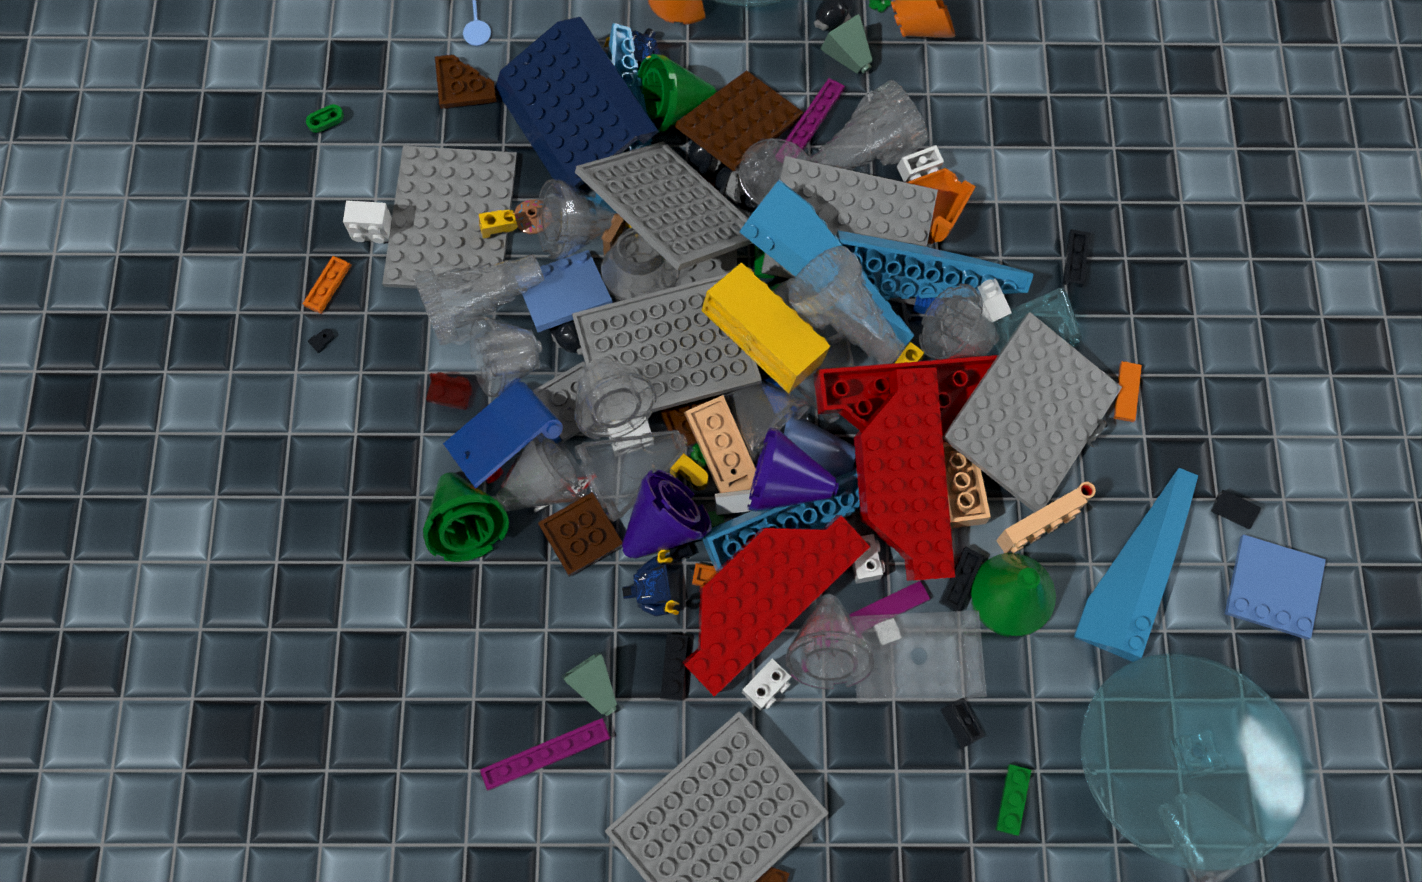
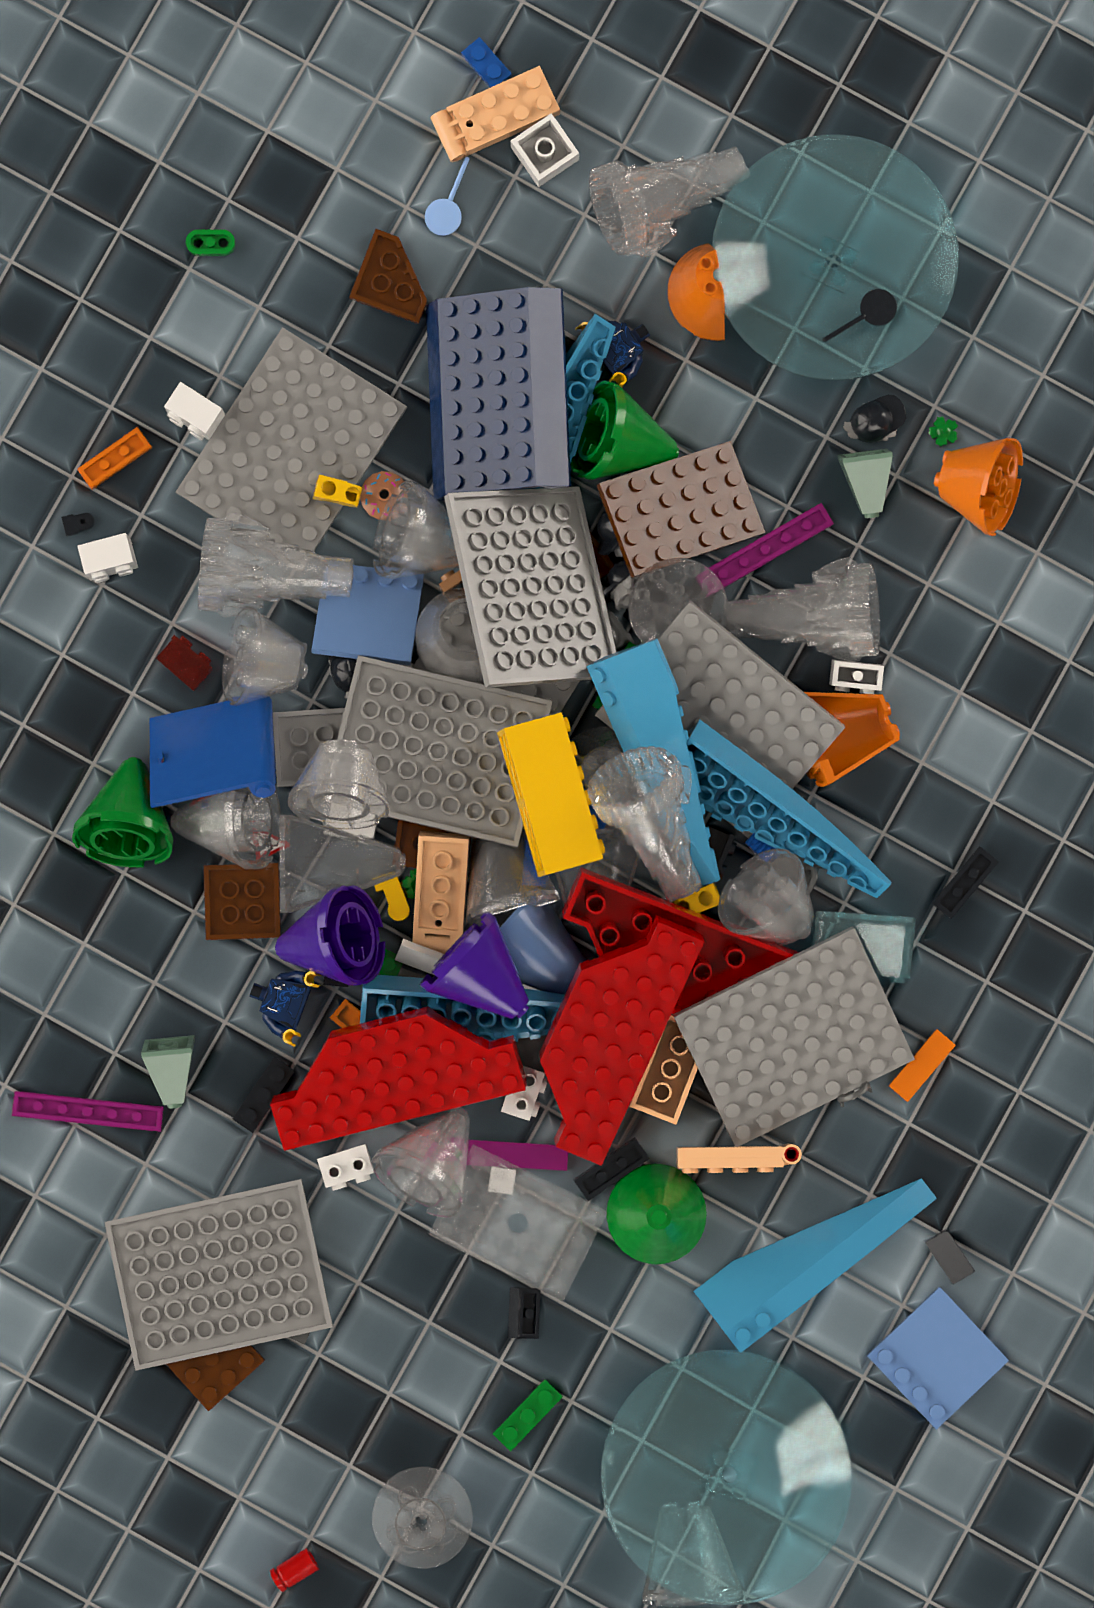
camera: 30 degrees right, 15 degrees up
white brick [977,279,1012,322] -> none
none -> white brick [77,533,138,583]

